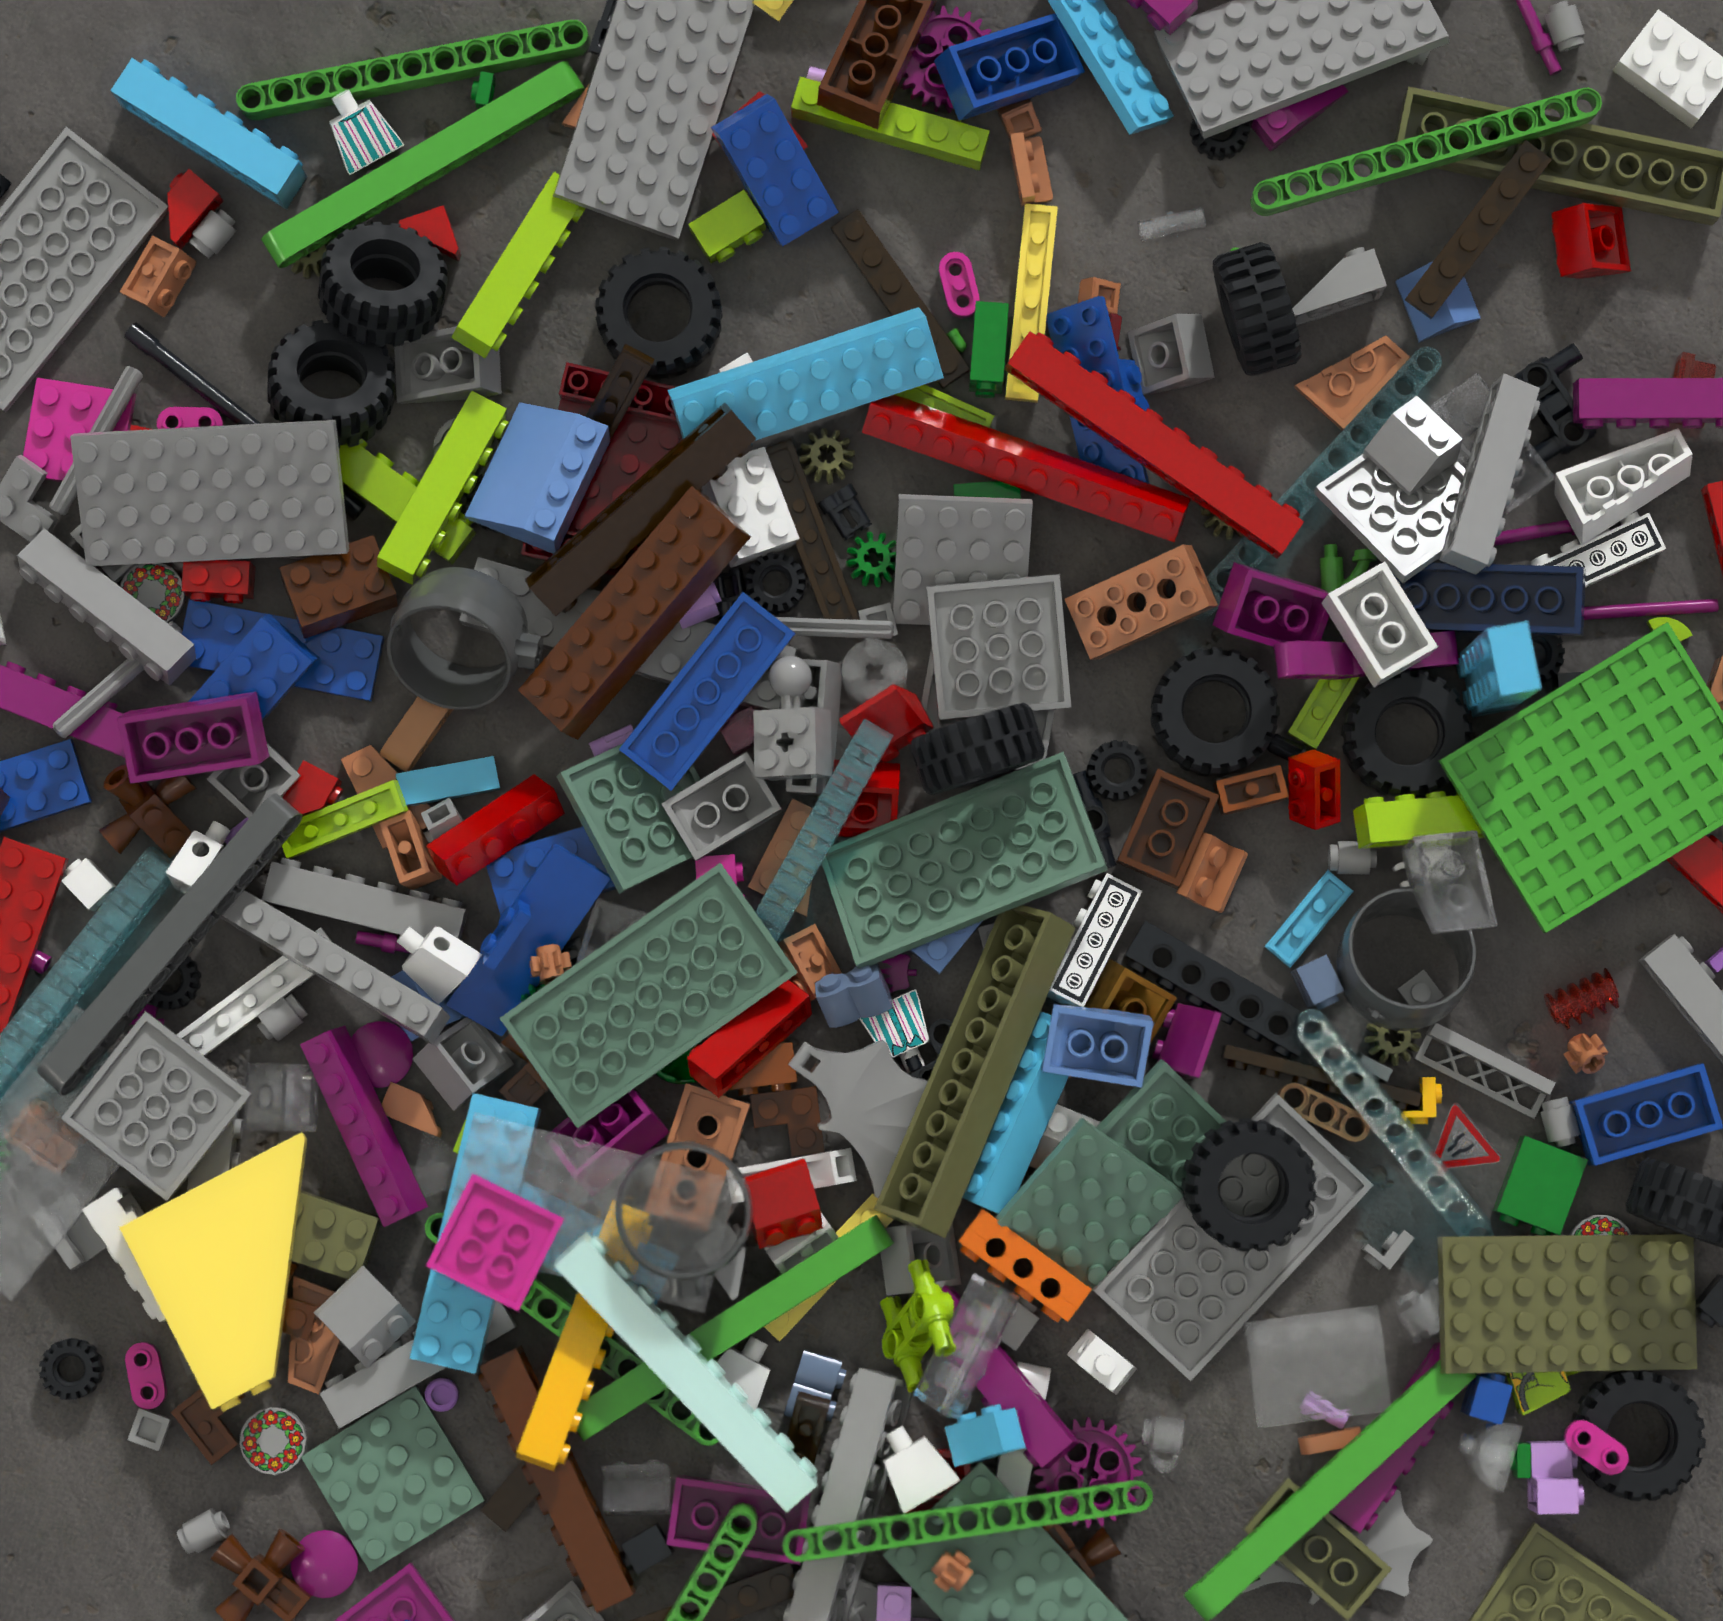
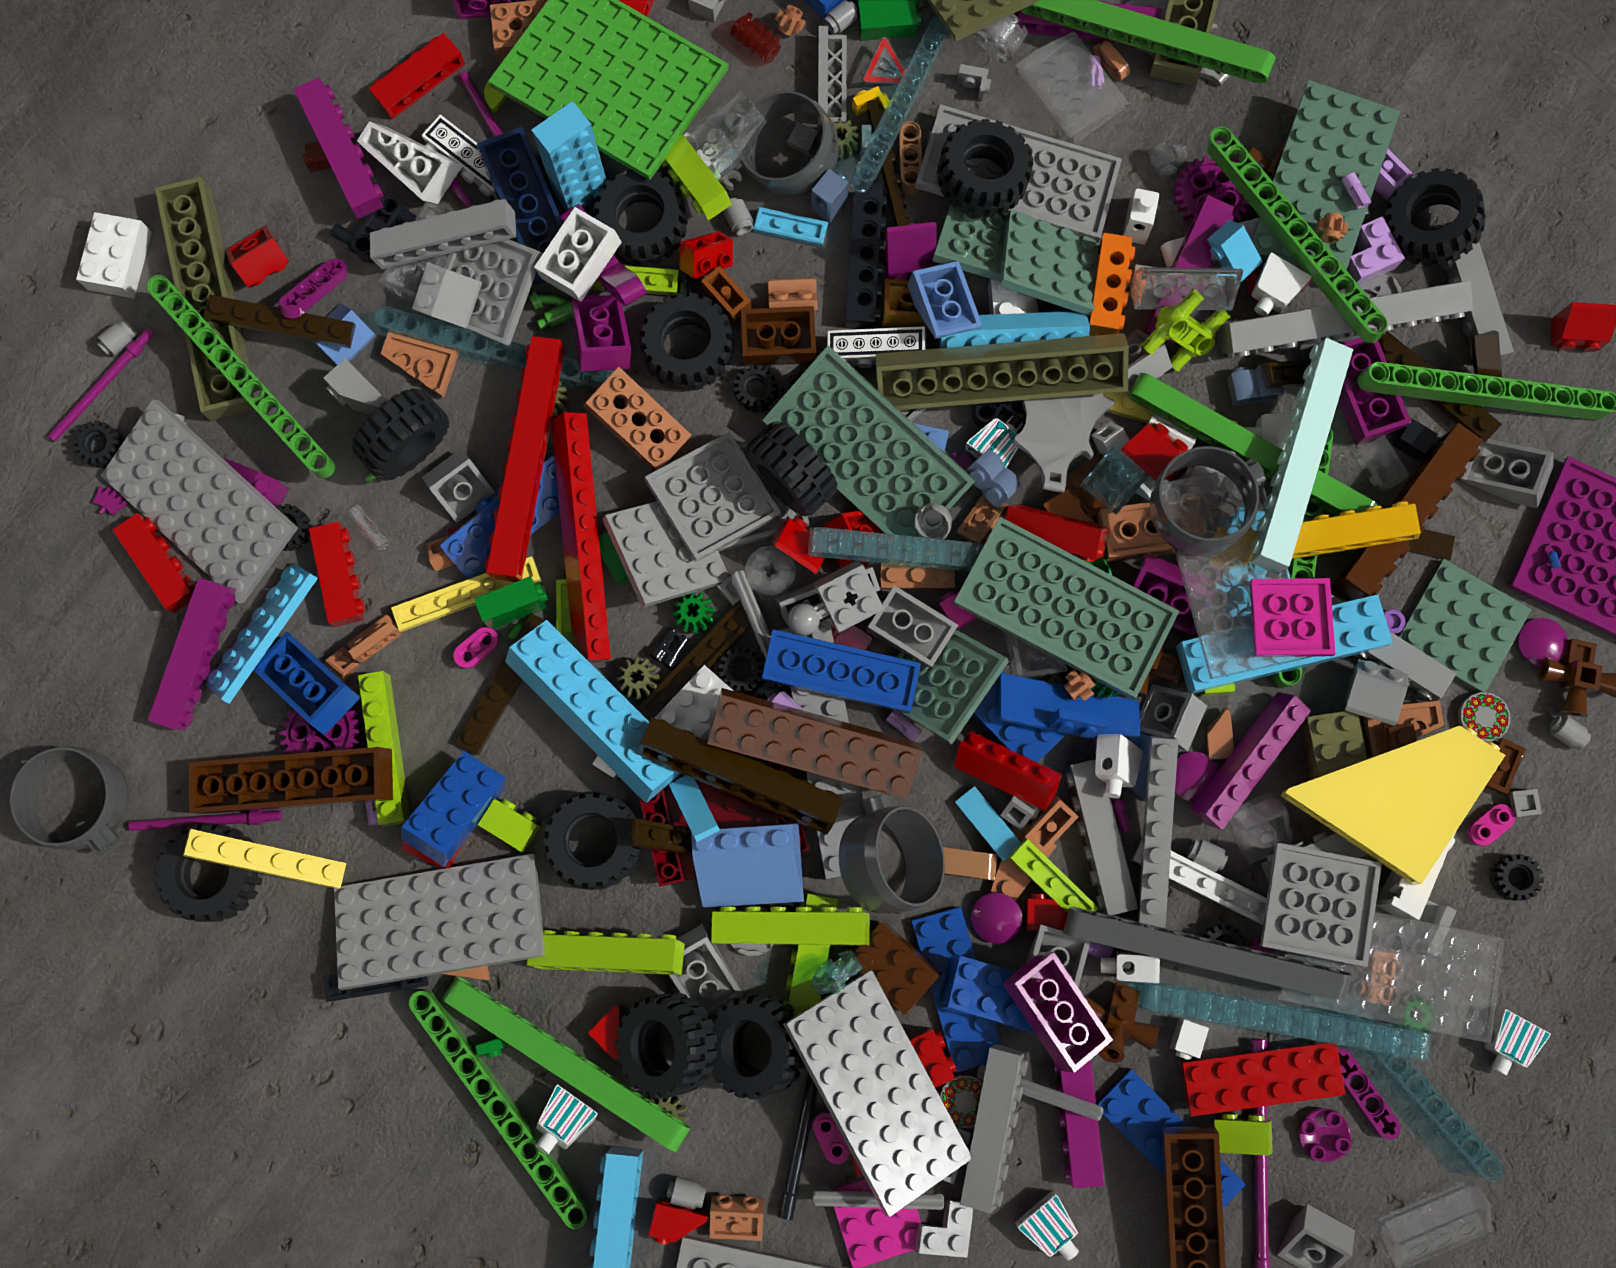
camera: 120 degrees left, 5 degrees down
none -> magenta beam [279,259,347,318]
none -> red brick [309,521,366,627]
none -> medium azure tile [669,775,720,842]
none -> clear light blue plate [811,950,862,995]
none -> light grey hair [914,503,952,541]
none -> magenta dish [971,891,1023,944]
none -> clear light blue plate [1080,447,1149,515]

